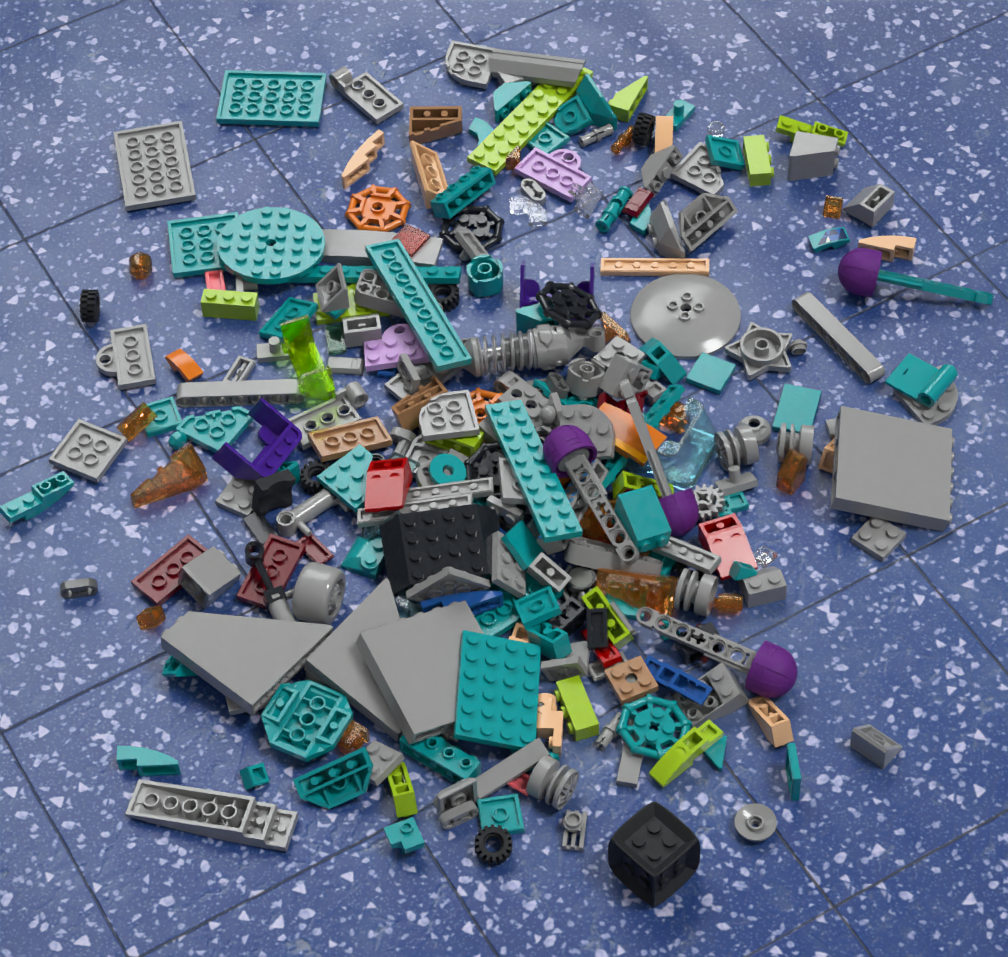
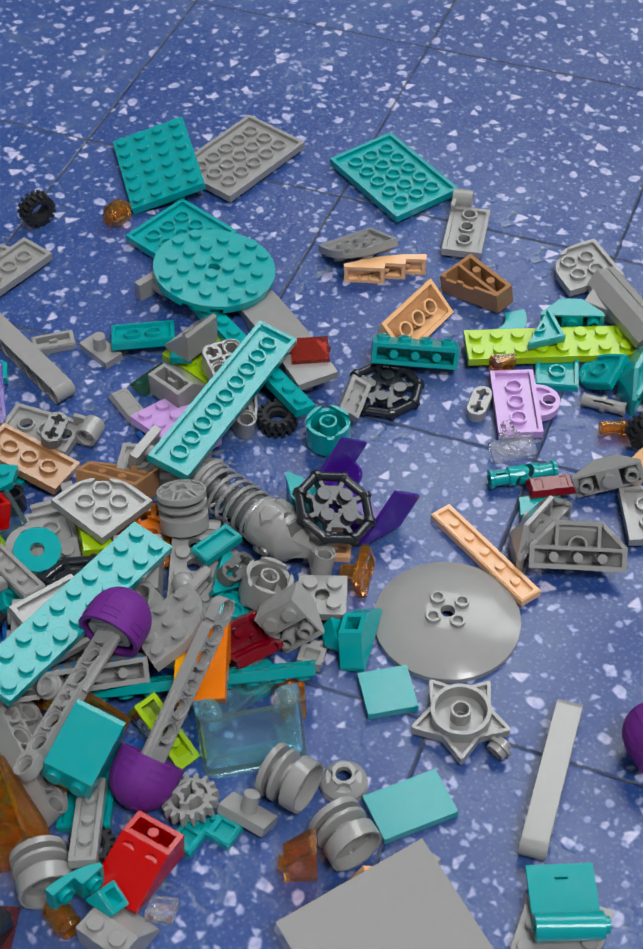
camera: 50 degrees right, 5 degrees down
orange slope [165,349,204,382] -> none
lime brick [200,289,260,321] -> none
coral tile [205,270,226,290] -> none
clear neon green windscreen [280,314,336,401] -> none
orange plate [345,184,411,232] -> none
clear tile [509,196,547,227] -> none
none -> light grey plate [37,673,62,700]
none -> beam [41,412,68,449]
none -> teal slope [45,863,104,911]
none -> teal plate [113,117,207,215]
none -> light grey wheel [156,479,209,538]
none -> teal tile [190,524,242,566]
none -> light grey plate [318,227,398,261]
none -> teal tile [527,309,566,350]

